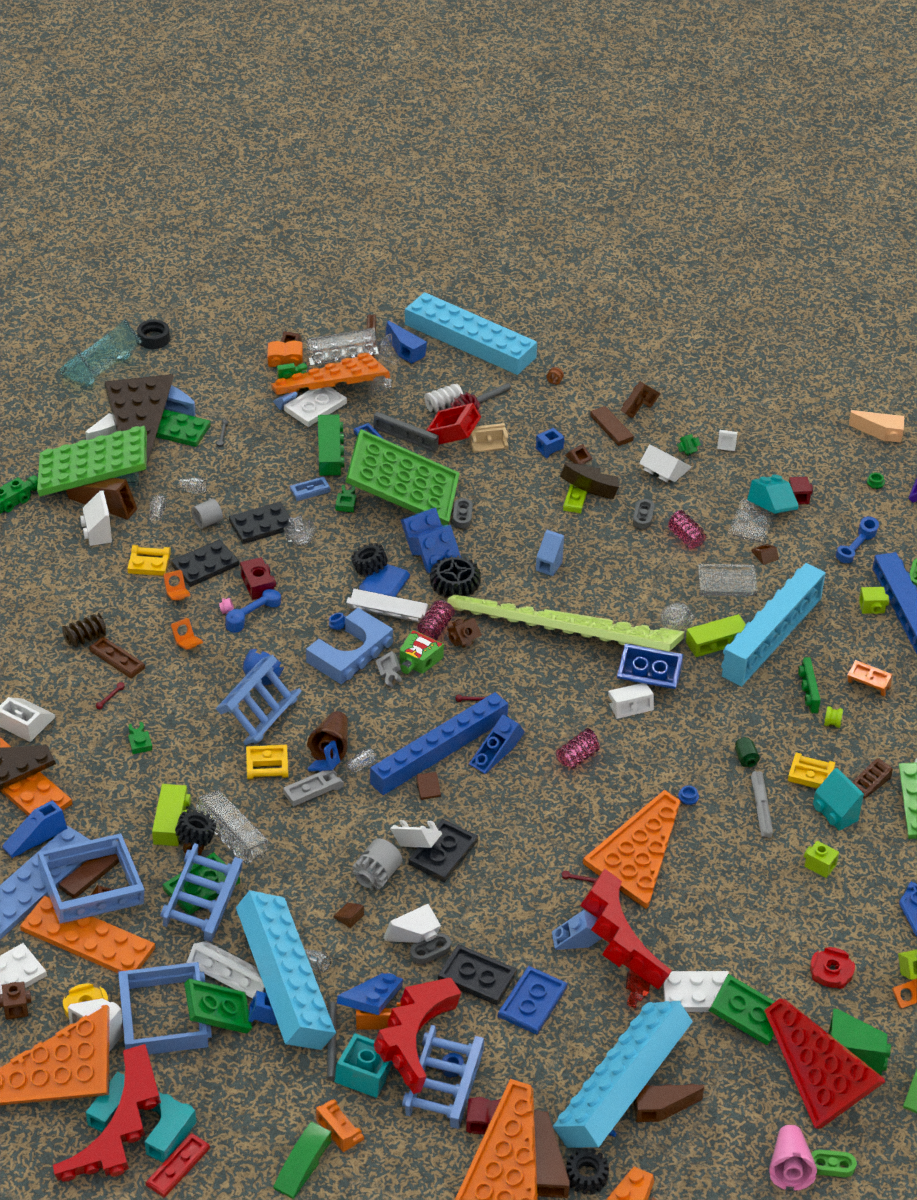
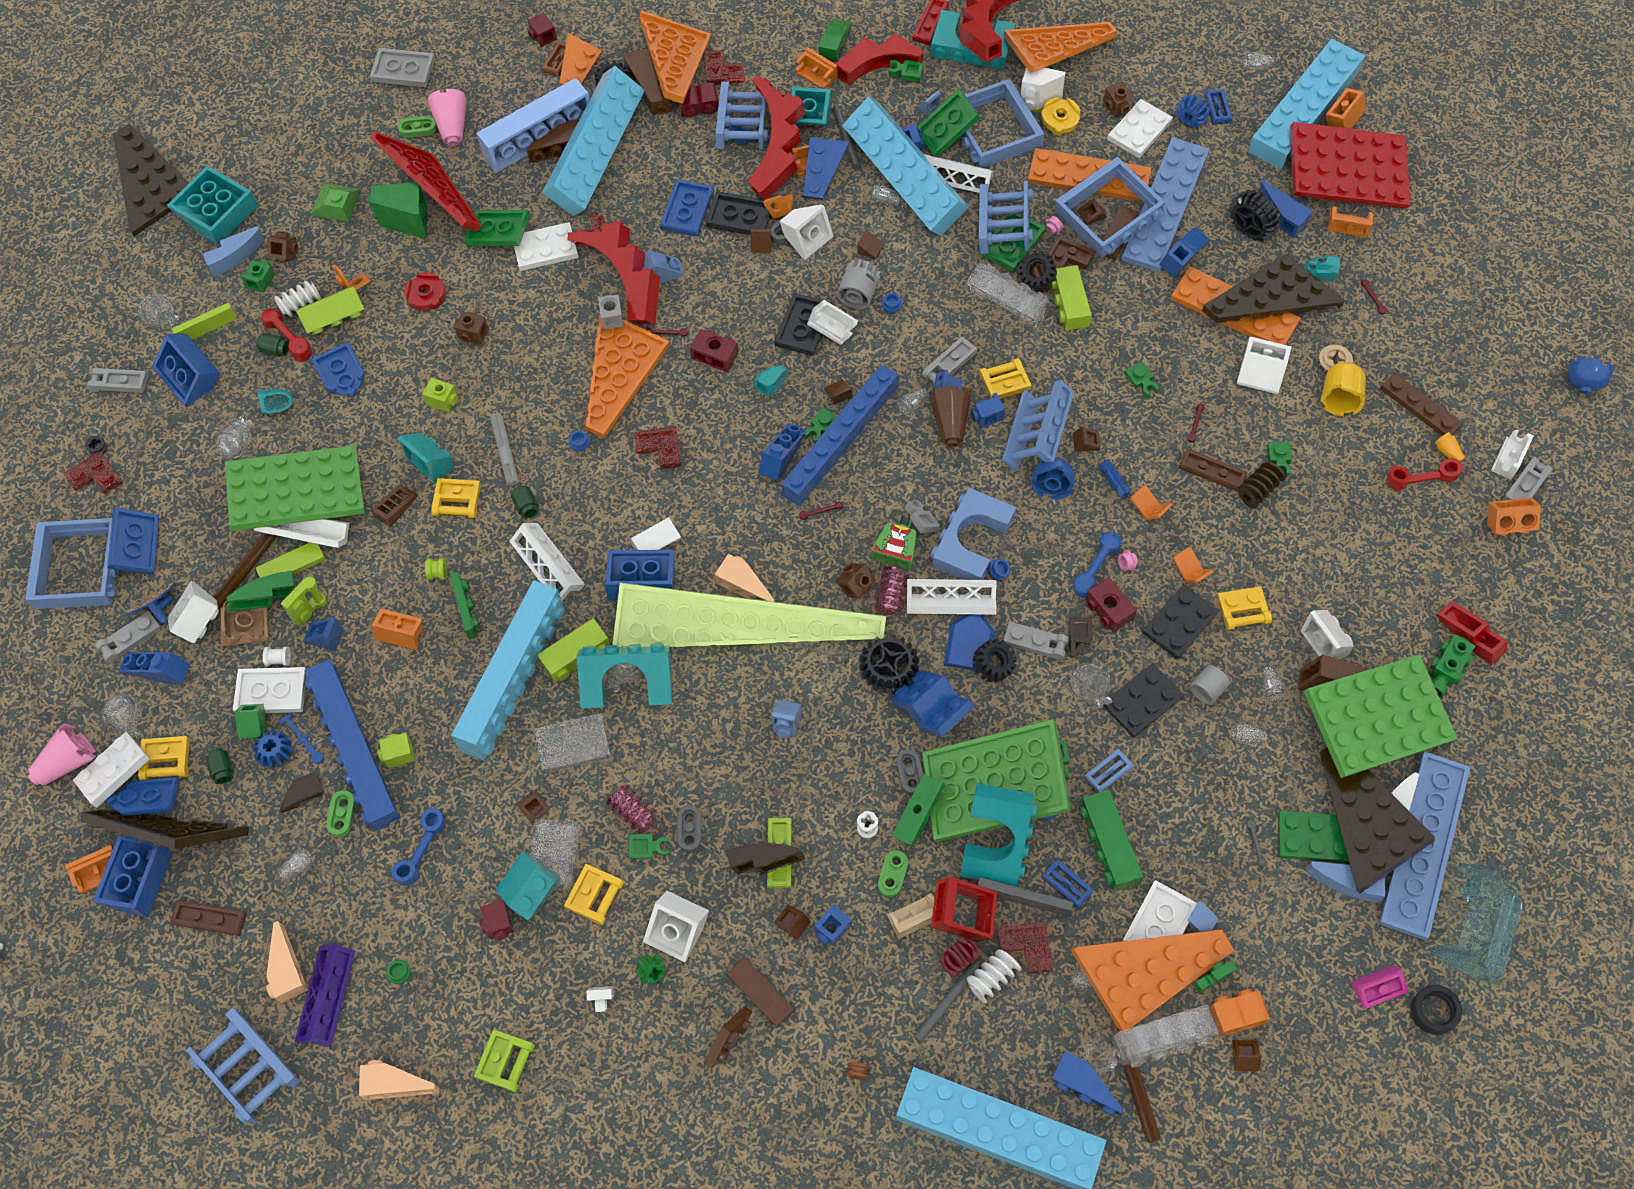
camera: 170 degrees right, 20 degrees up
clear pink piece [556,728,600,769] -> none
none -> reddish brown brick [454,311,489,345]
none -> lime plate [474,1029,535,1093]
none -> light blue brick [476,78,590,173]
none -> white fence [509,523,585,601]
none -> yellow plate [564,864,624,925]
none -> teal arch [577,643,673,708]
none -> light grey brick [598,295,624,330]
none -> green plate [628,834,669,859]
none -> clear red plate [634,426,682,469]
none -> dark red brick [689,328,739,373]
none -> clear red plate [705,50,745,85]
none -> light nougat slope [715,554,774,602]
none -> reddish brown slope [751,229,772,253]
none -> teal rock [753,365,788,397]
none -> orange bracket [764,194,794,219]
none -> green plate [805,408,837,444]
none -> red arch [836,33,924,86]
none -> white bush [857,811,878,838]
none -> bright green plate [878,850,908,898]
none -> blue plate [882,293,902,313]
none -> green plate [889,60,923,83]
none -> green tile [892,774,946,847]
none -> medium blue slope [917,90,940,115]
none -> teal arch [960,783,1037,887]
none -> blue brick [971,393,1005,428]
none -> clear red plate [997,922,1053,974]
none -> light grey plate [1004,621,1070,660]
none -> reddish brown plate [1041,235,1095,270]
none -> bright pink plate [1045,216,1063,235]
none -> dark brown slope [1068,617,1092,658]
none -> reddish brown slope [1073,427,1101,451]
none -> blue axle [1100,460,1131,498]
none -> green plate [1267,442,1292,477]
none -> dark pink slope [1351,965,1408,1009]
none -> medium blue plate [1379,751,1471,941]

